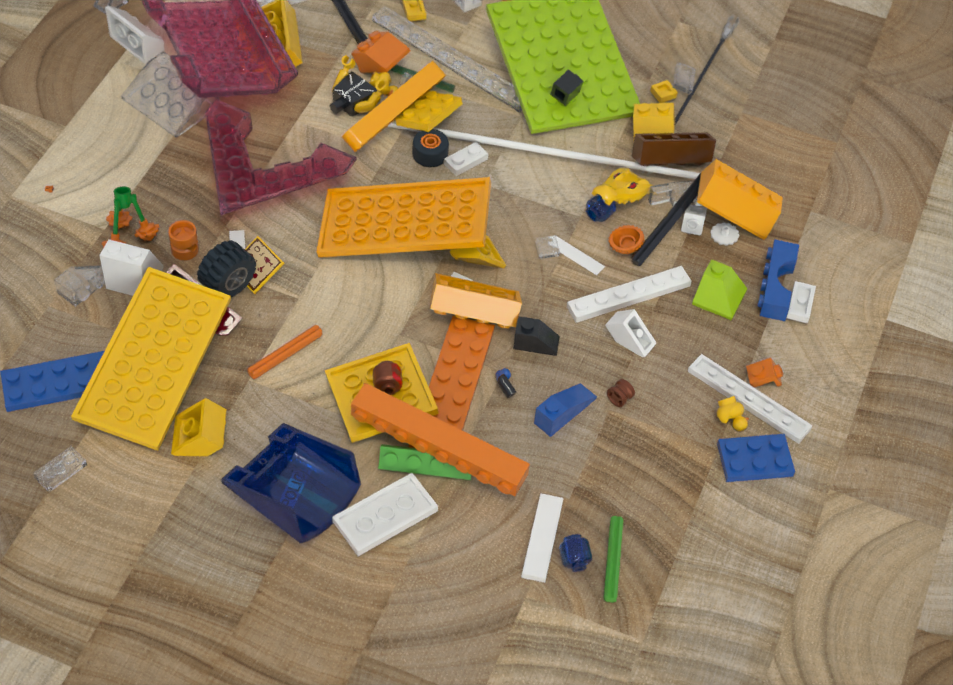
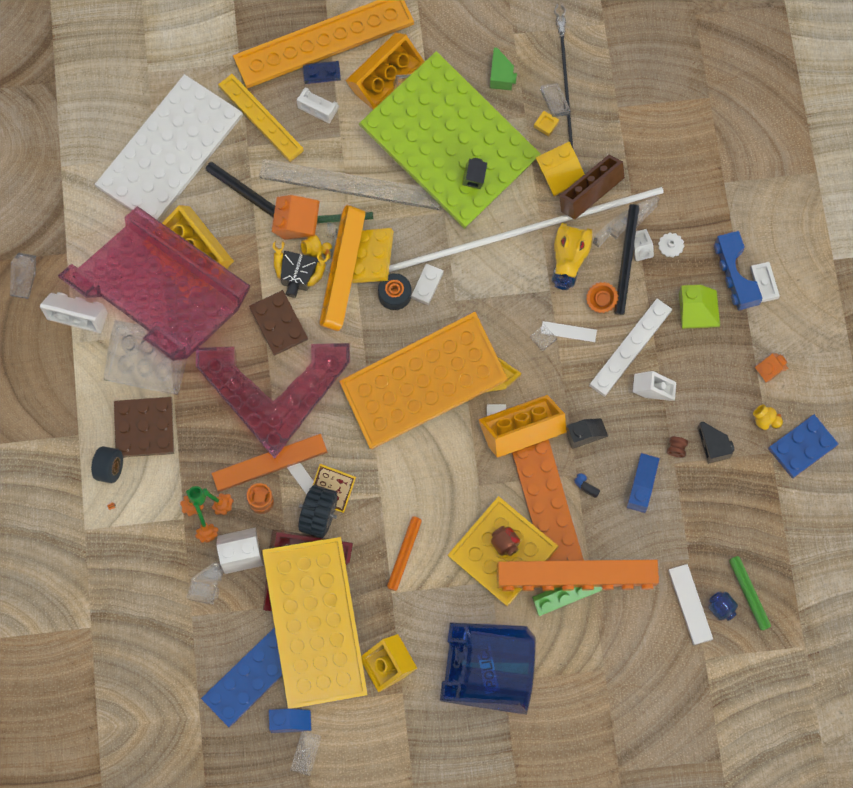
camera: 25 degrees left, 20 degrees up
white plate [332,473,438,556] -> none
white tile [688,354,812,444] -> none
light orange slope [697,159,783,240] -> none
none -> black wheel [91,446,123,483]
none -> reddish brown plate [114,397,174,458]
none -> orange tile [211,434,328,492]
none -> reddish brown plate [249,290,308,356]
none -> blue slope [269,709,312,733]
none -> bright green slope [490,47,517,90]
none -> black slope [697,422,734,464]

